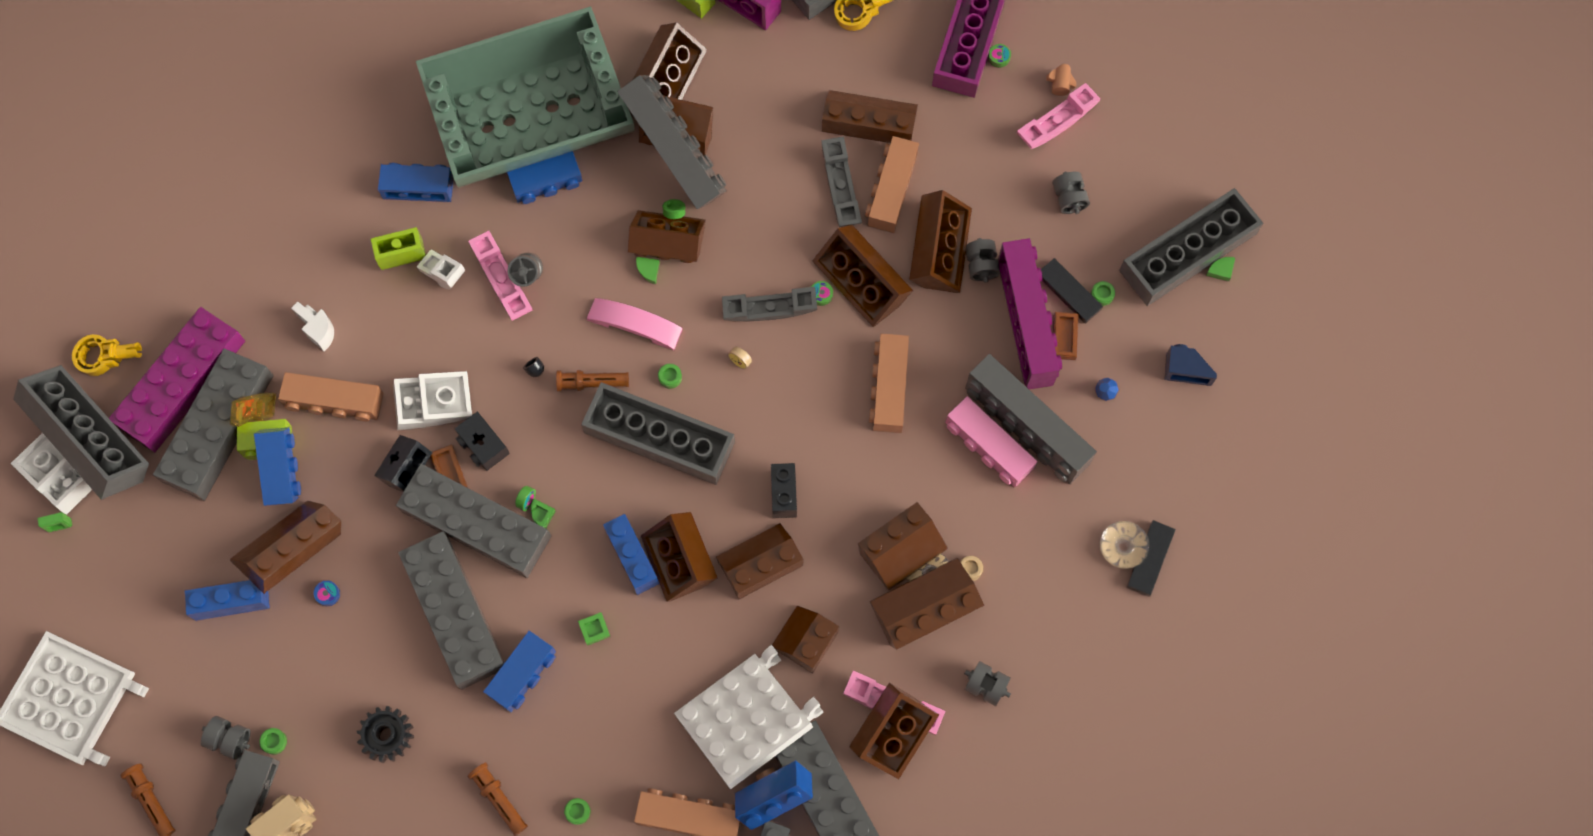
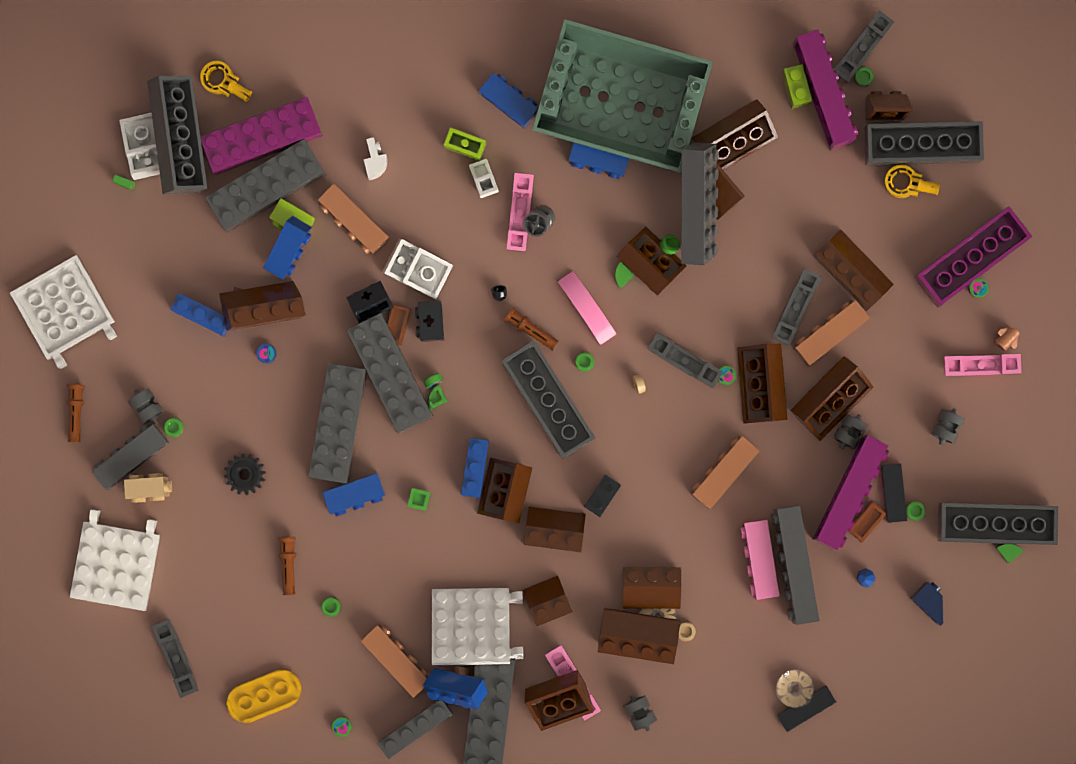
camera: 35 degrees right, 15 degrees up
clear yellow slope [230,392,276,427] -> none

